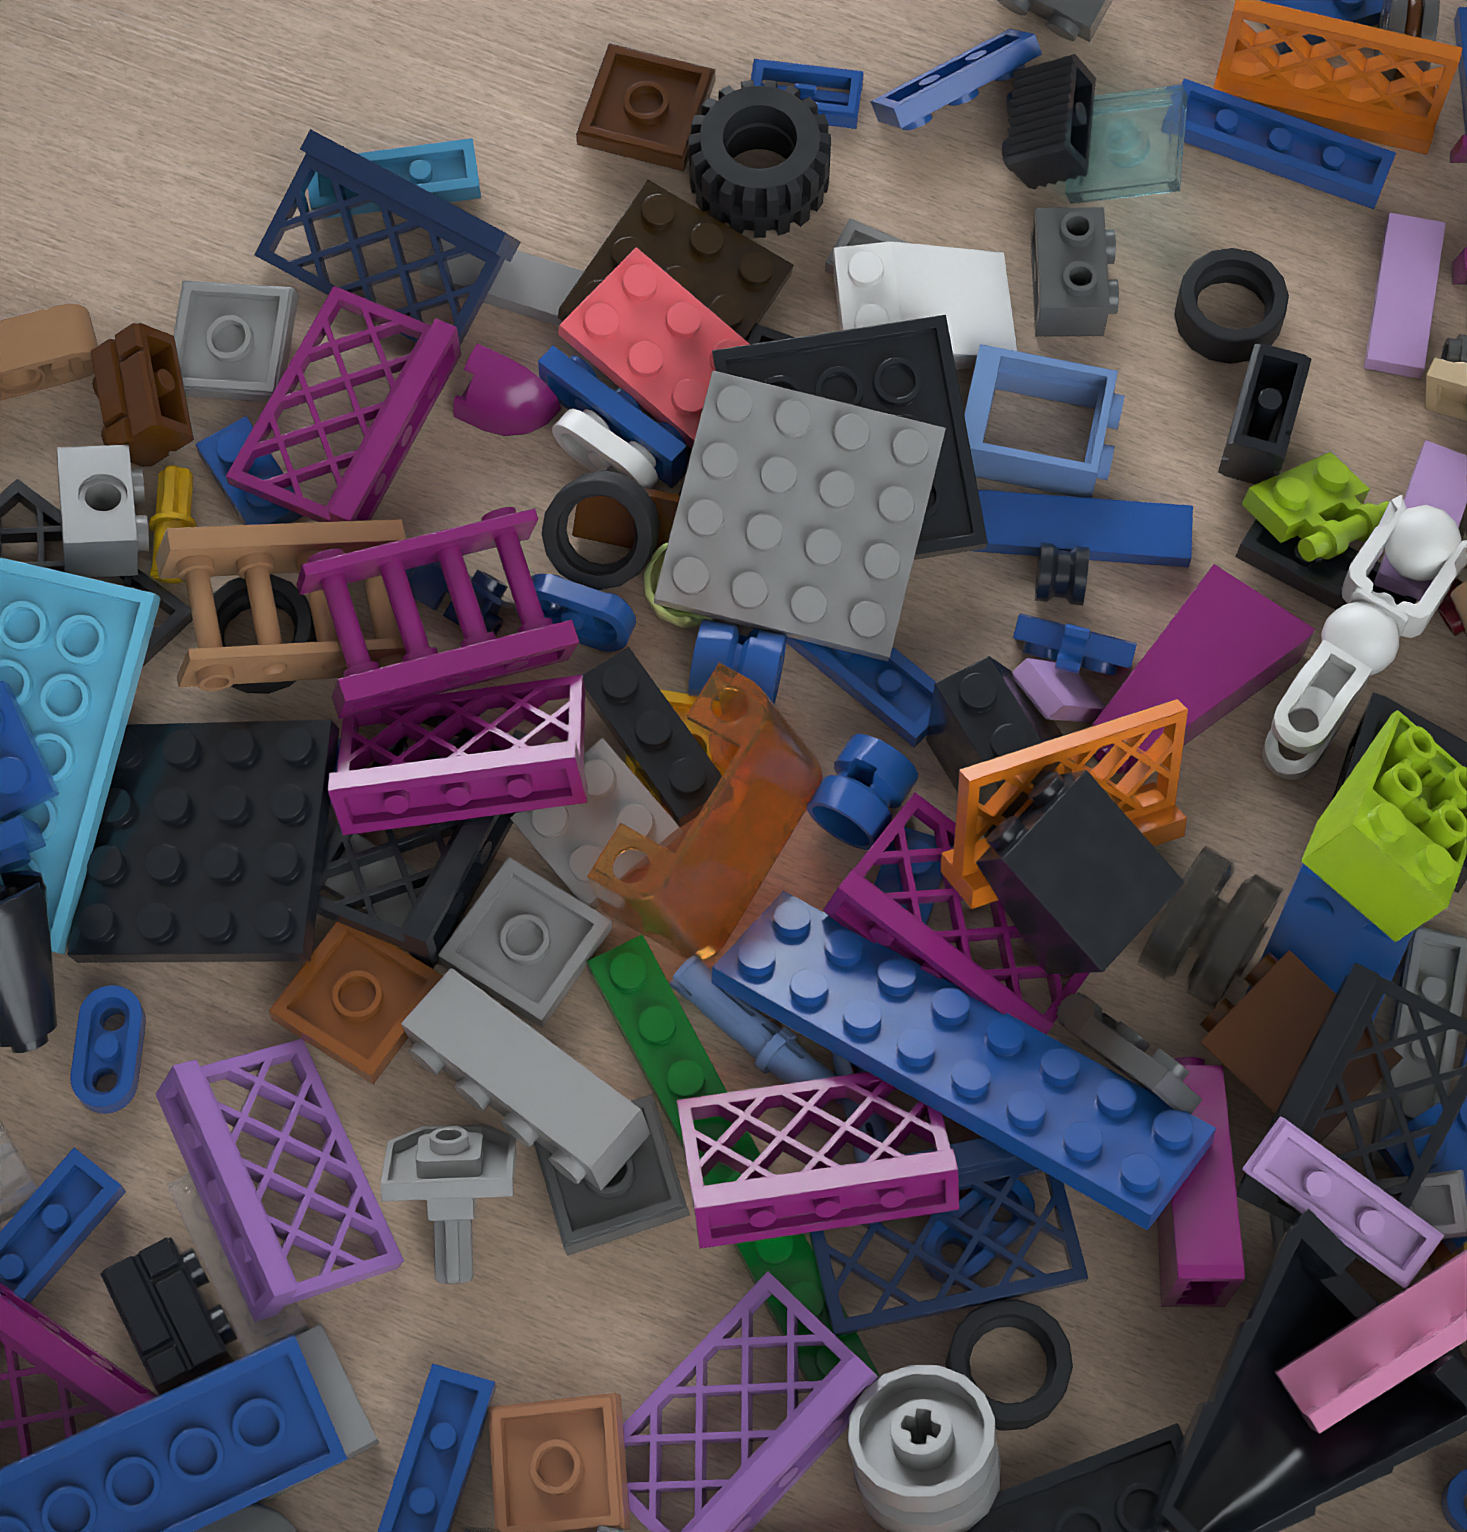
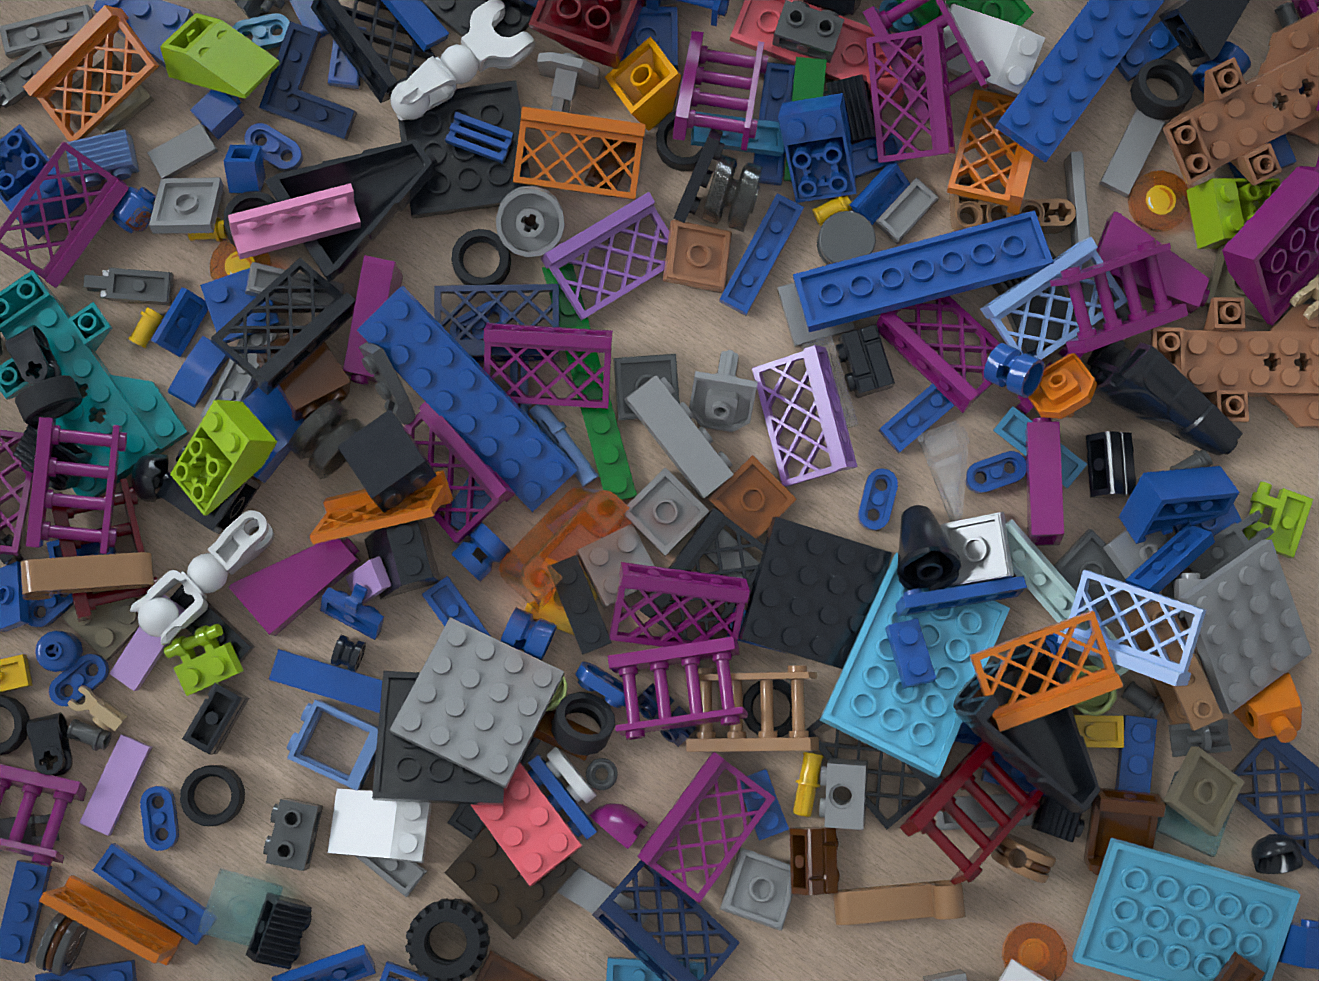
camera: 170 degrees left, 15 degrees up
lavender tile [1242,1116,1444,1289] -> none
none -> blue plate [140,786,179,851]
none -> dark grey plate [586,758,618,790]

